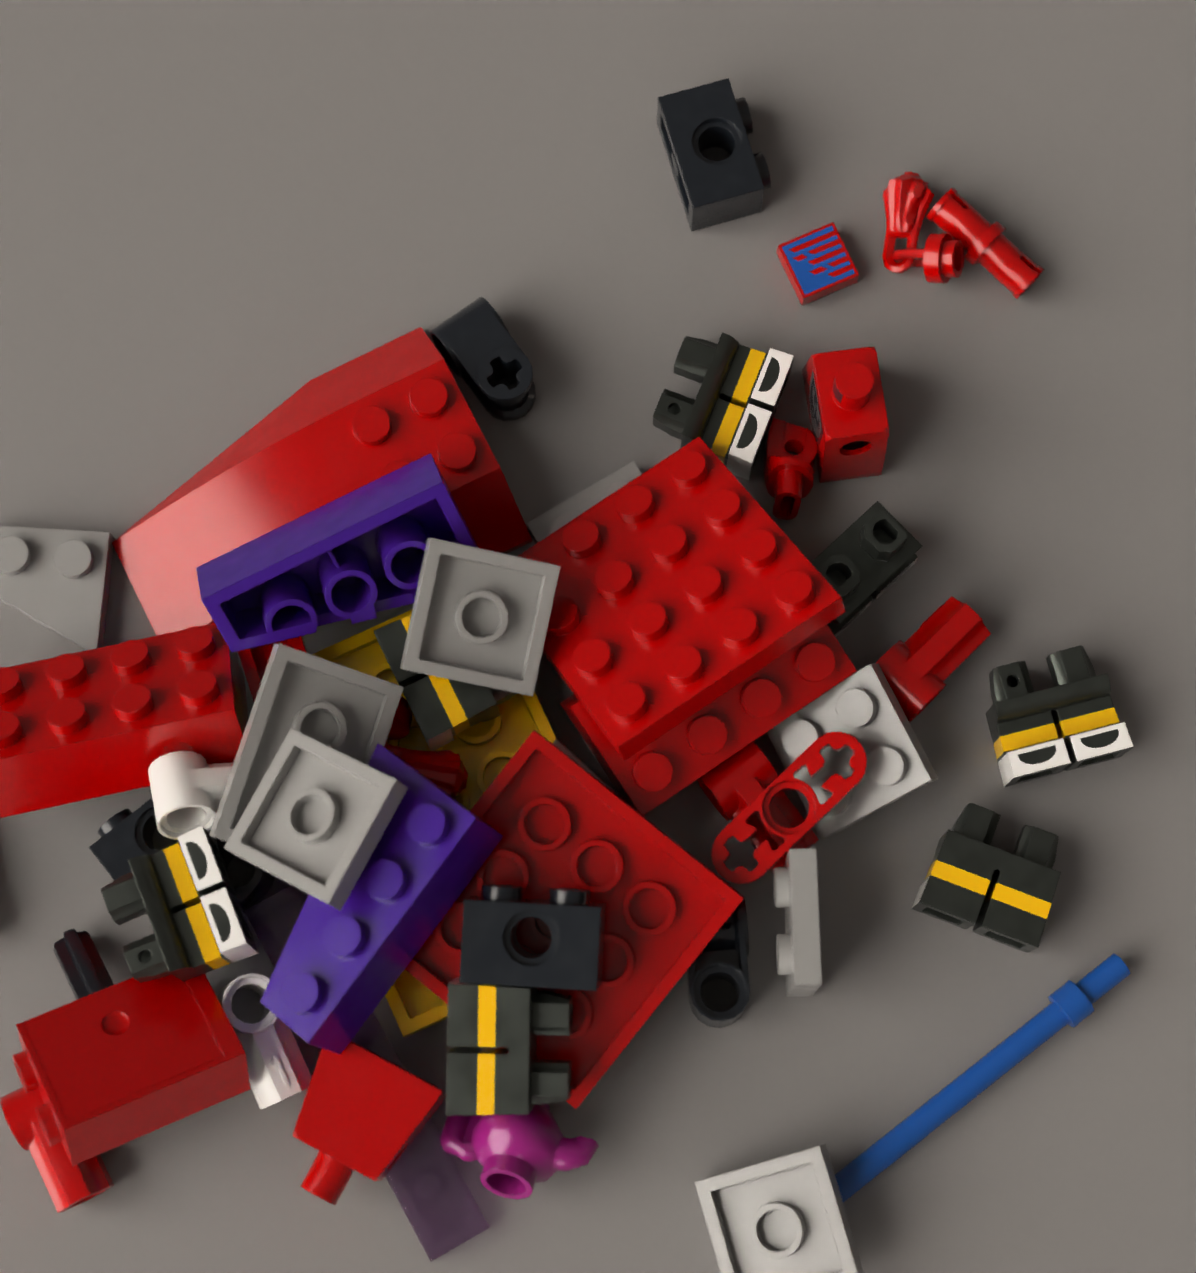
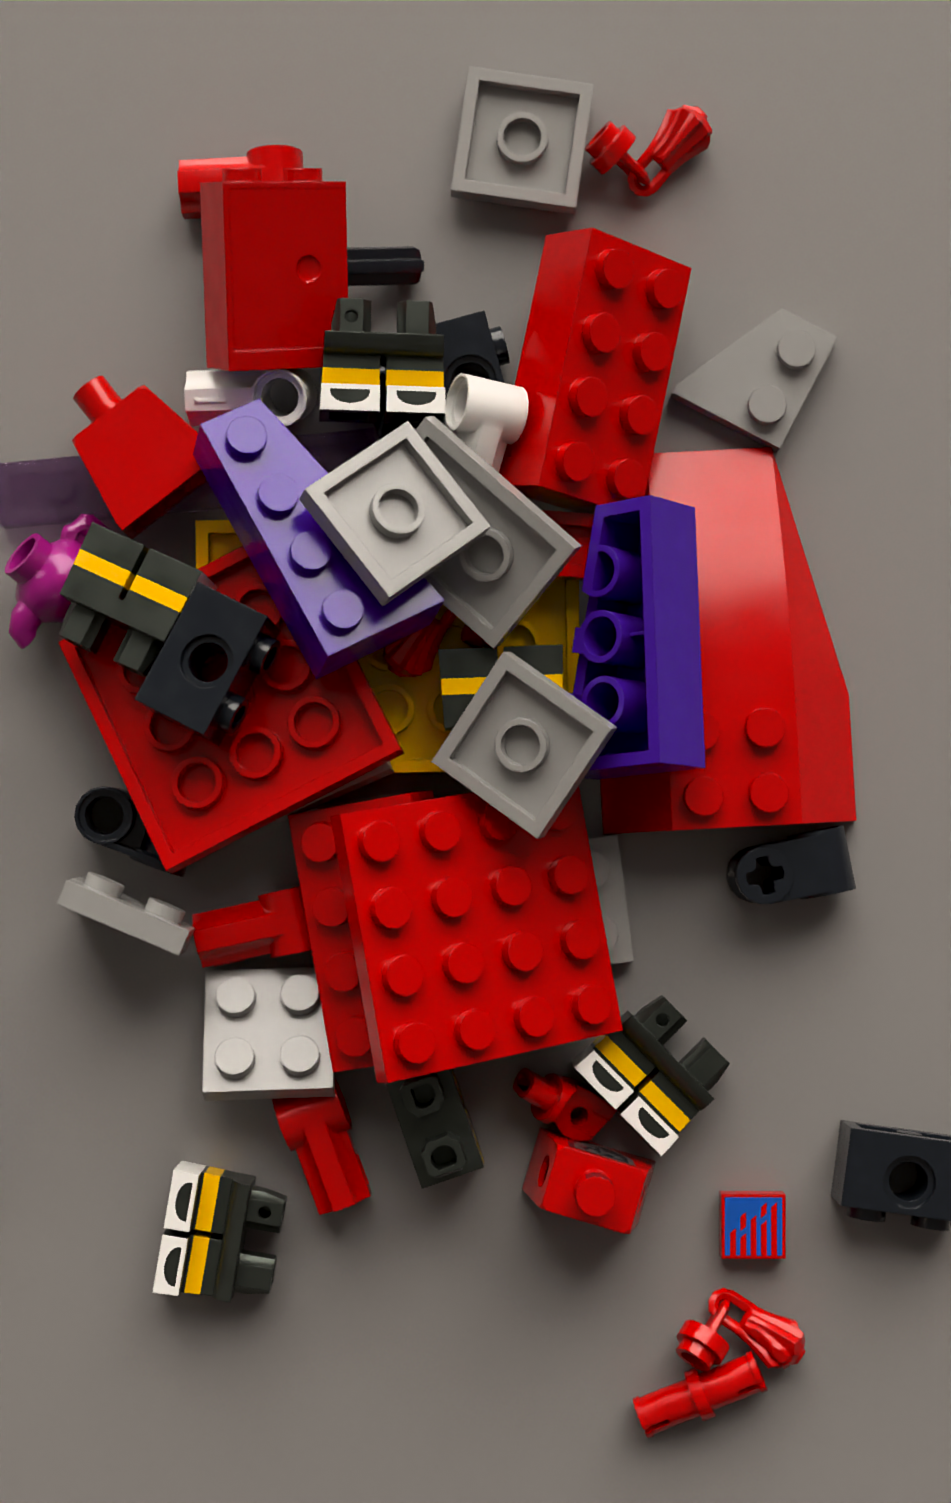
camera: 110 degrees right, 10 degrees up
red beam [711,732,867,884] -> none
pearl dark grey hips [911,803,1061,953] -> none

